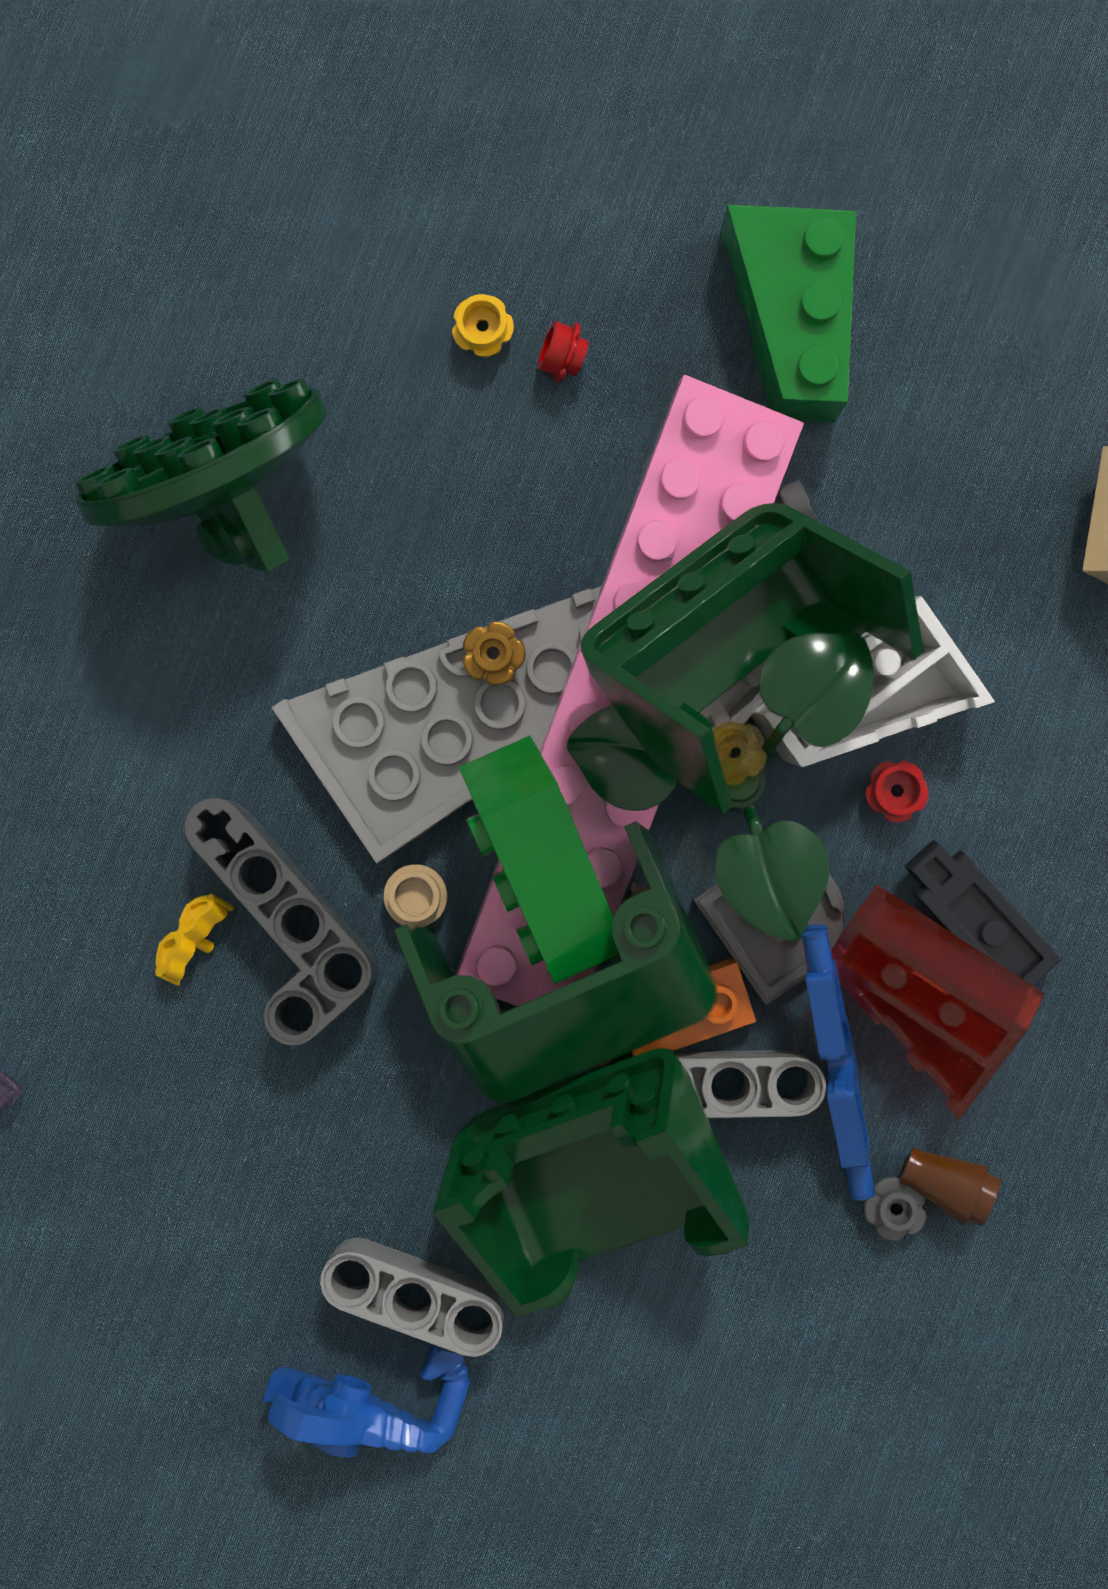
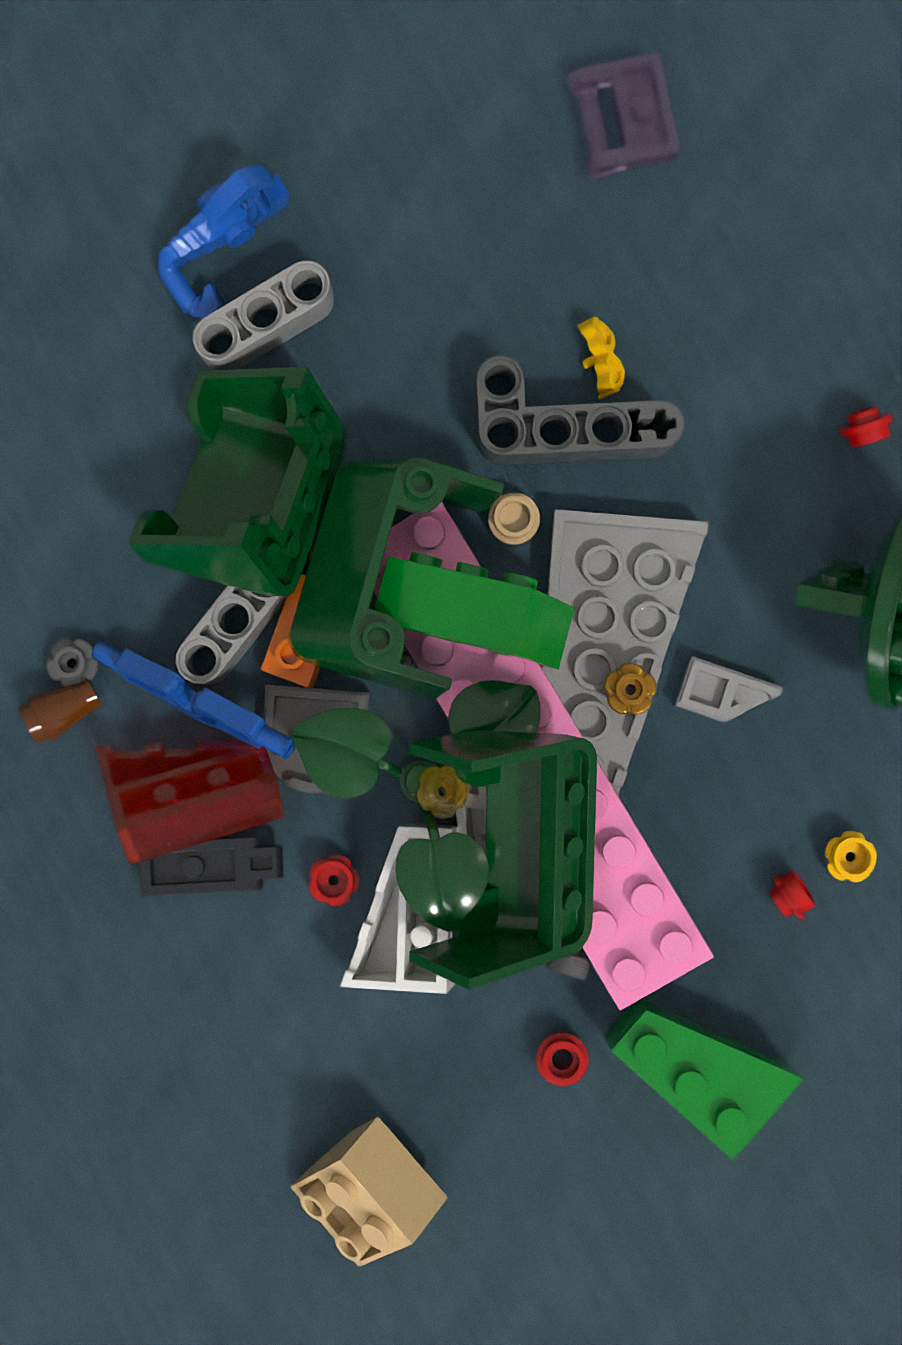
camera: 125 degrees right, 0 degrees up
none -> red plate [536,1032,589,1086]
none -> light grey tile [673,656,783,722]
none -> red plate [839,406,893,448]

